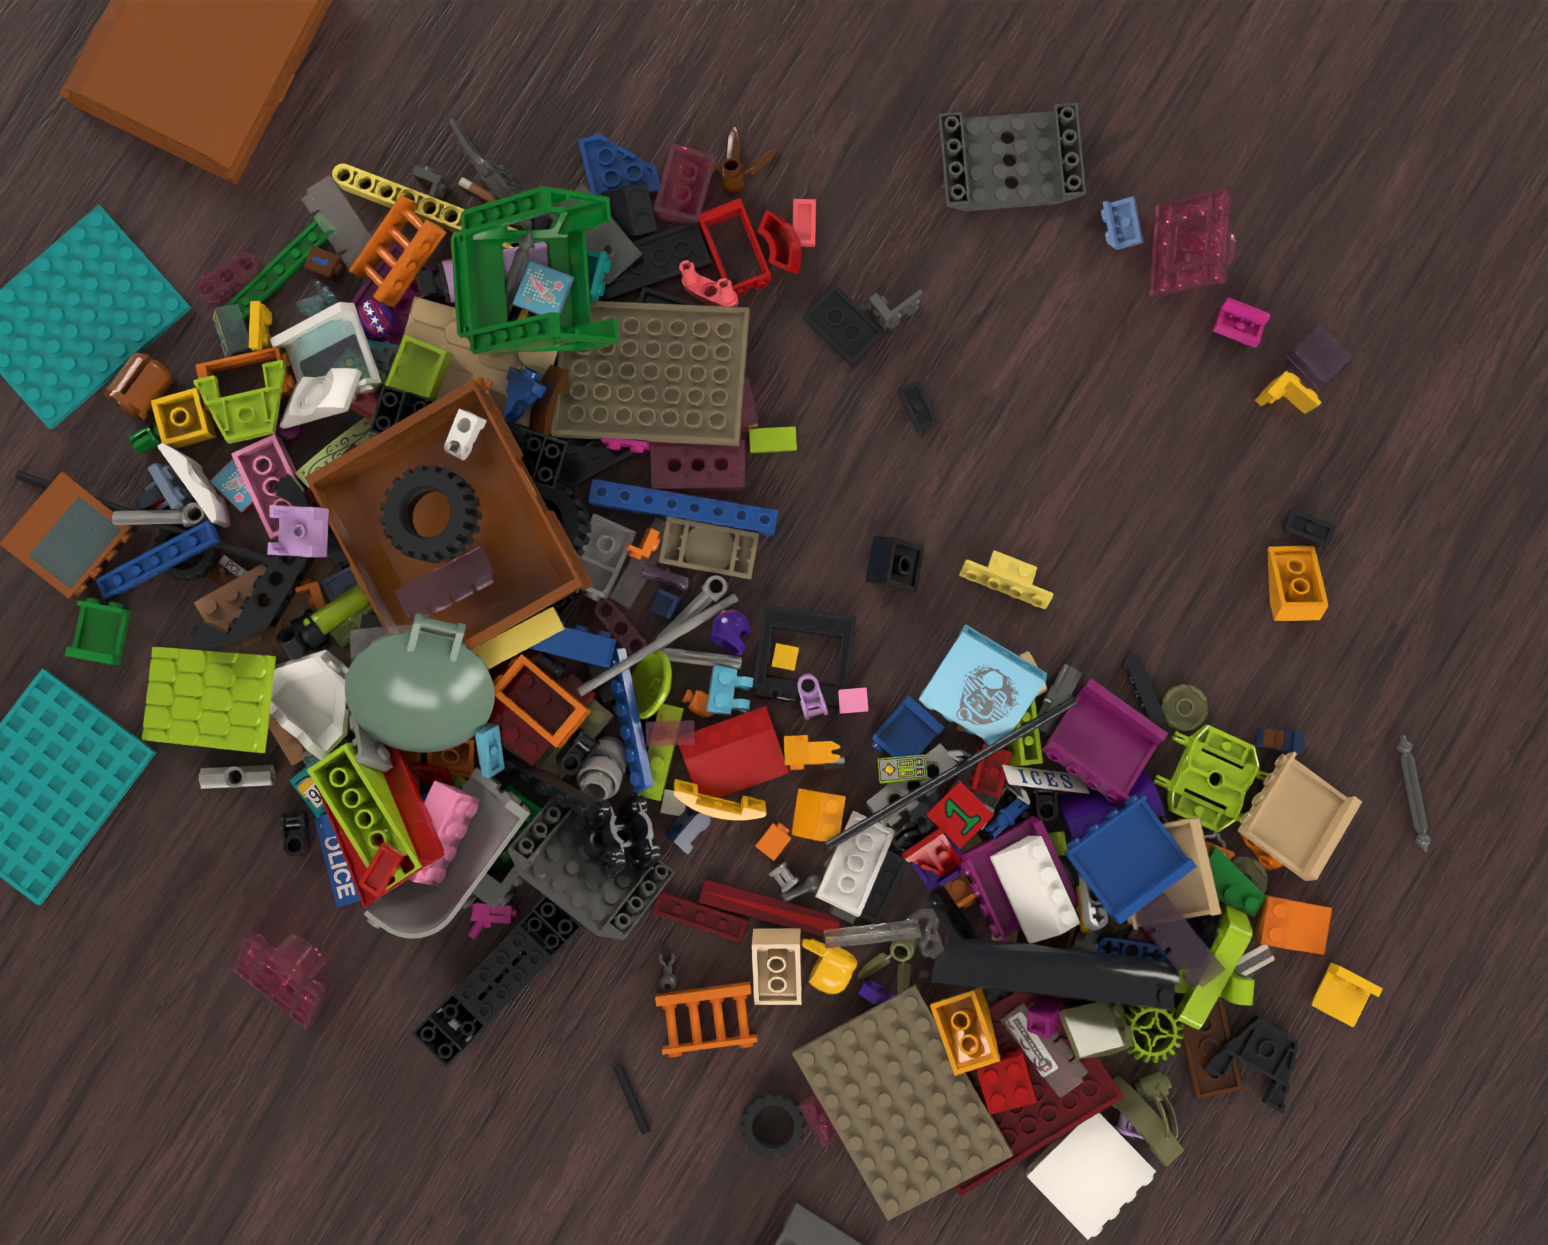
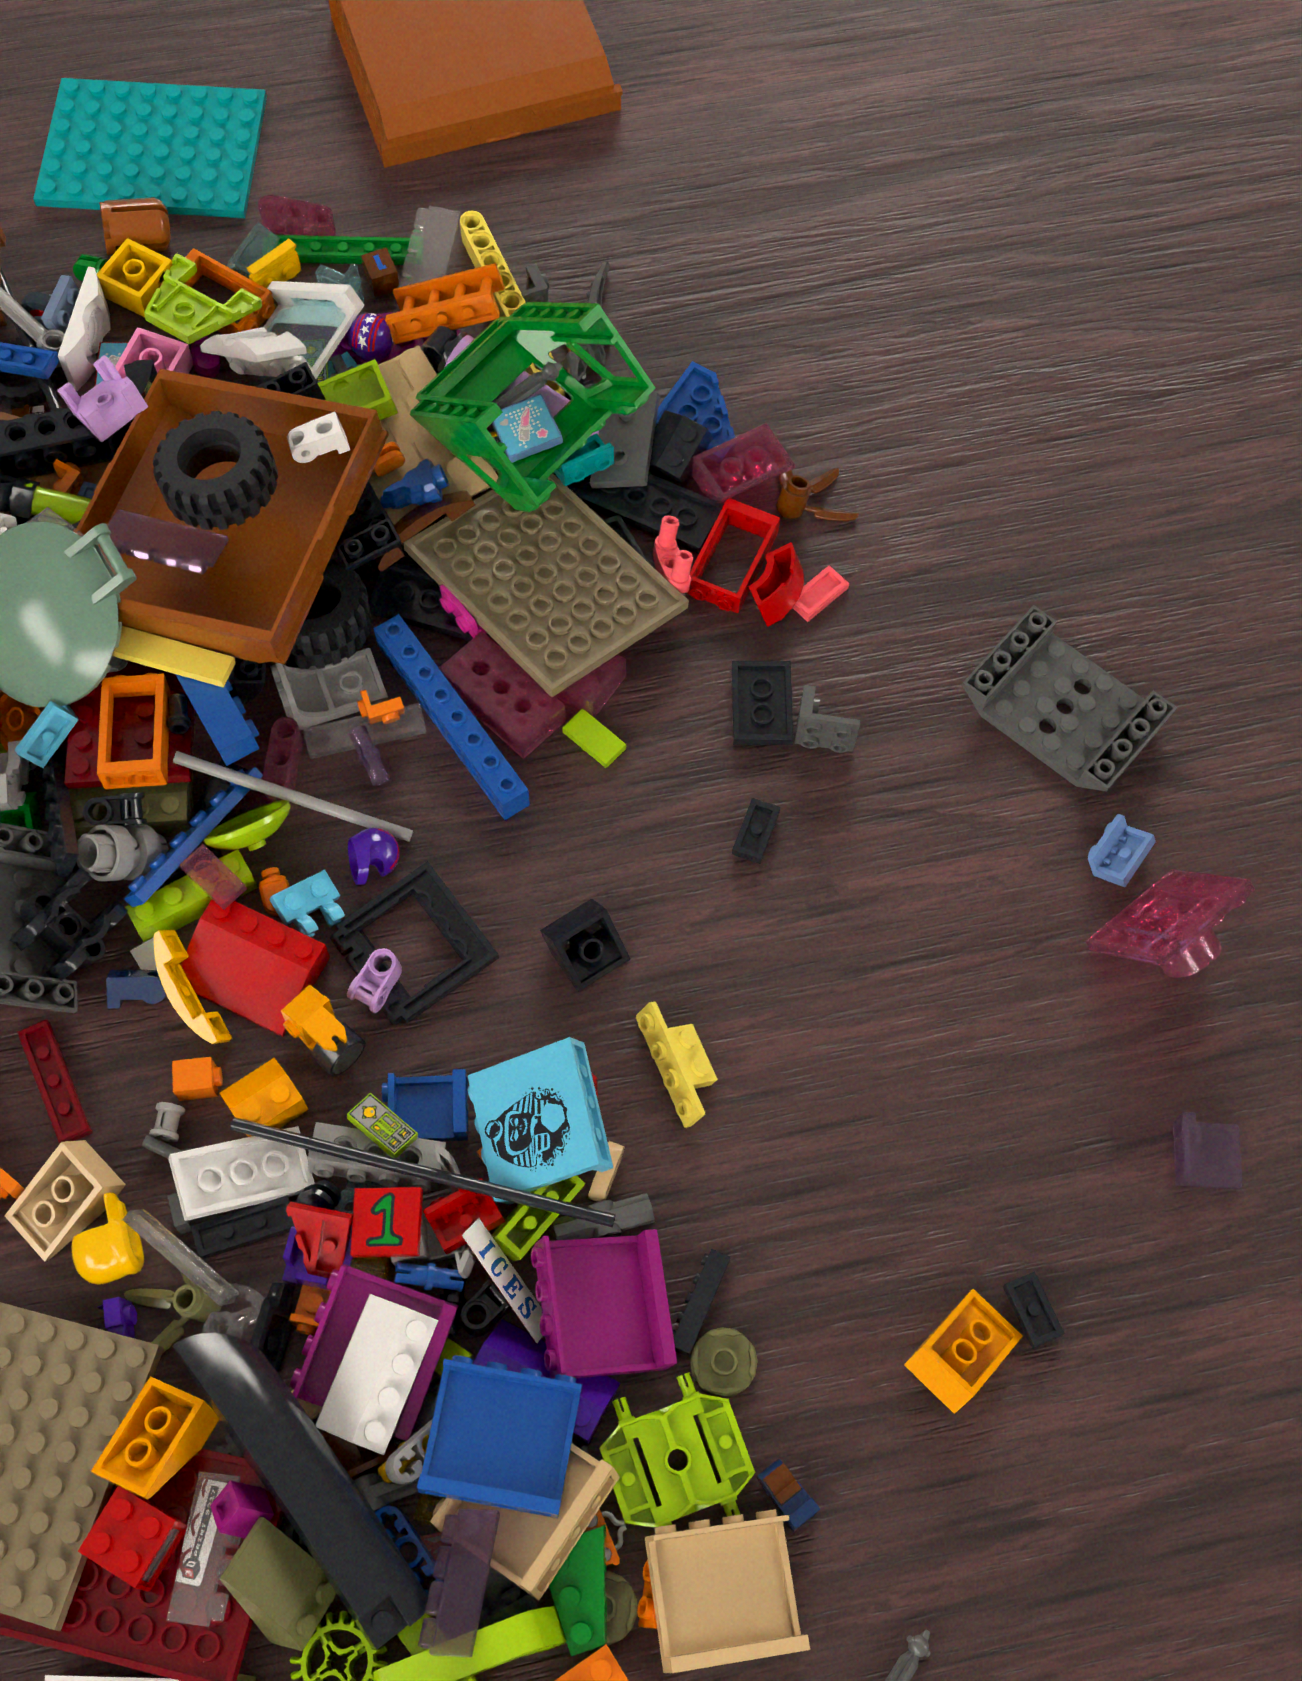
camera: 45 degrees right, 20 degrees down
dark blue panel [650,588,681,621] -> none
light grey axle [656,576,728,648] -> none
dark tan slope [659,516,759,580] -> none
light grey axle [659,647,742,669] -> none
dark red tile [699,879,841,940] -> none
yellow tile [772,643,799,671] -> none
bright pink panel [838,687,868,714] -> none
dark pink bracket [1213,298,1270,348] -> none
yellow bracket [1255,371,1321,414] -> none

